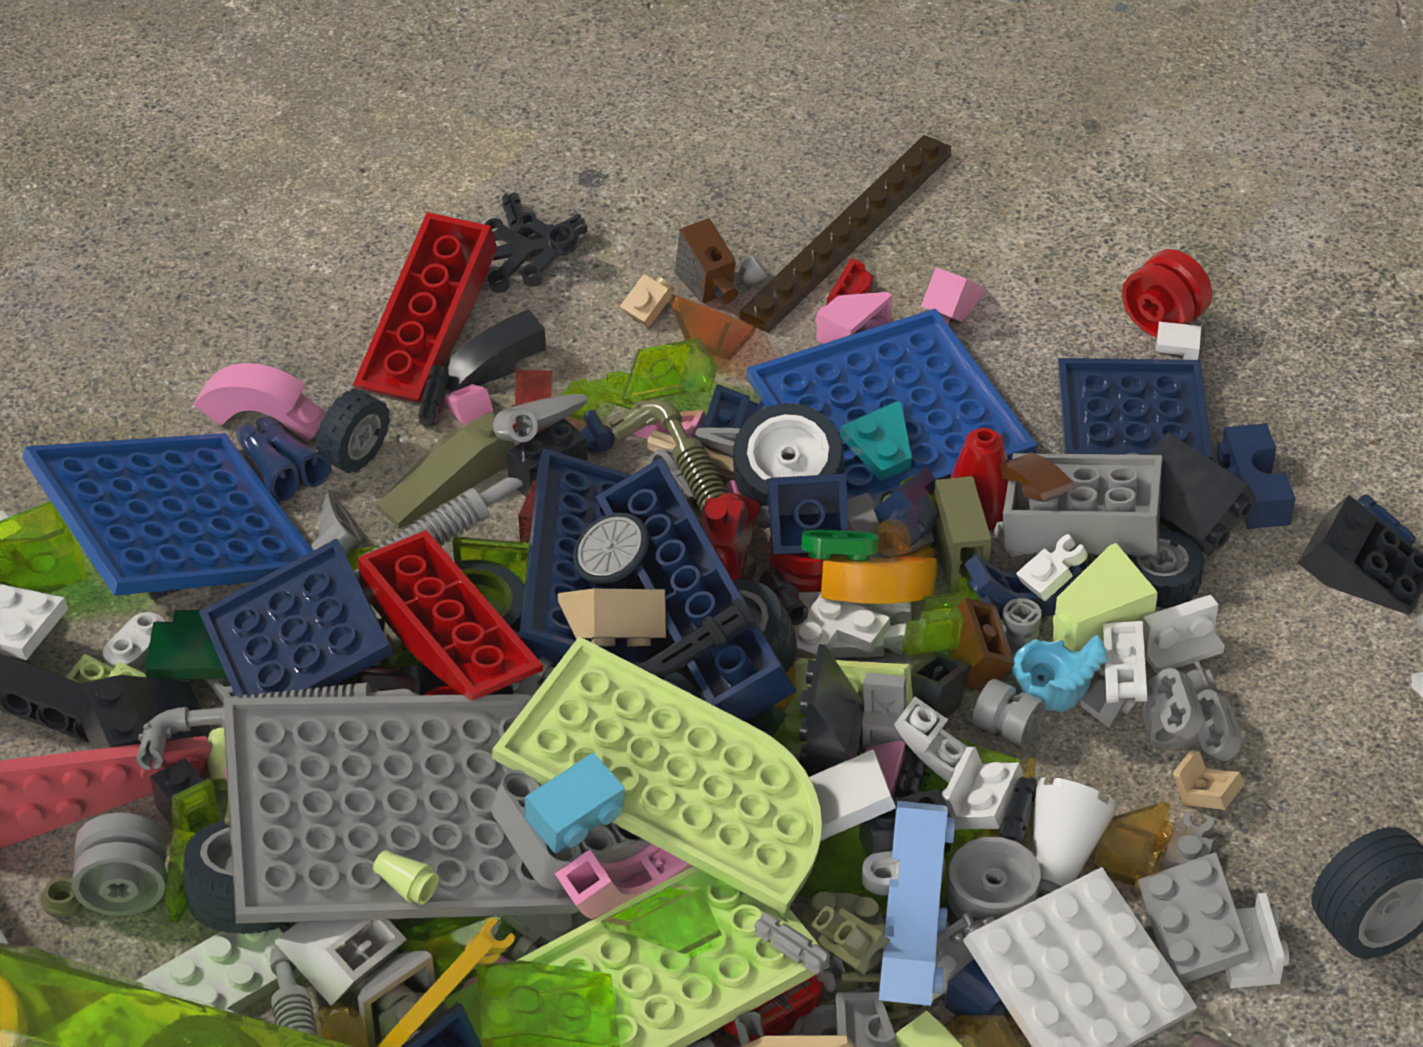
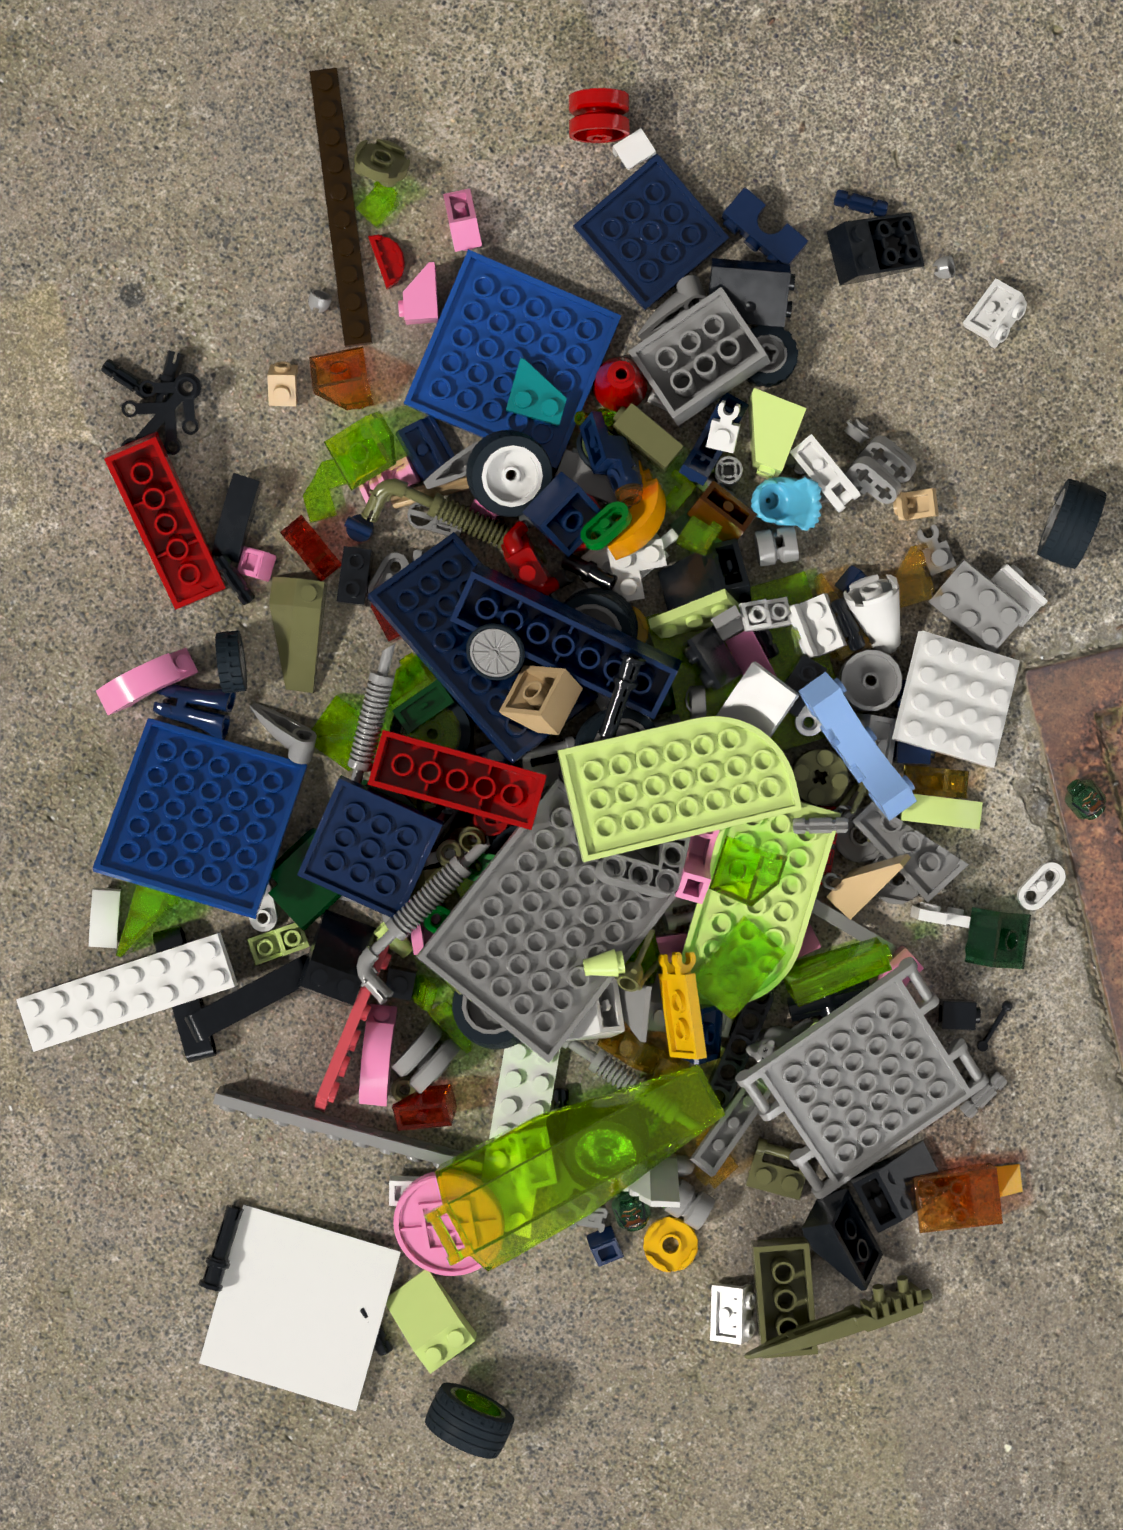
camera: 40 degrees left, 45 degrees up
light grey piece [493,394,588,442] -> none
medium azure brick [524,752,625,854] -> none
reddish brown torso [675,218,738,304] -> none
olive hips [812,906,890,975] -> none
flat silver plant [949,912,996,941] -> none
reddish brown slope [999,453,1075,501] -> none
white bracket [1142,595,1225,674] -> none
none -> olive plate [354,139,410,187]
none -> clear neon green bracket [356,181,399,229]
none -> bright pink arch [359,1004,397,1106]
none -> dark green plate [392,679,454,734]
none -> clear red slope [392,1084,457,1131]
none -> olive plant [615,929,660,992]

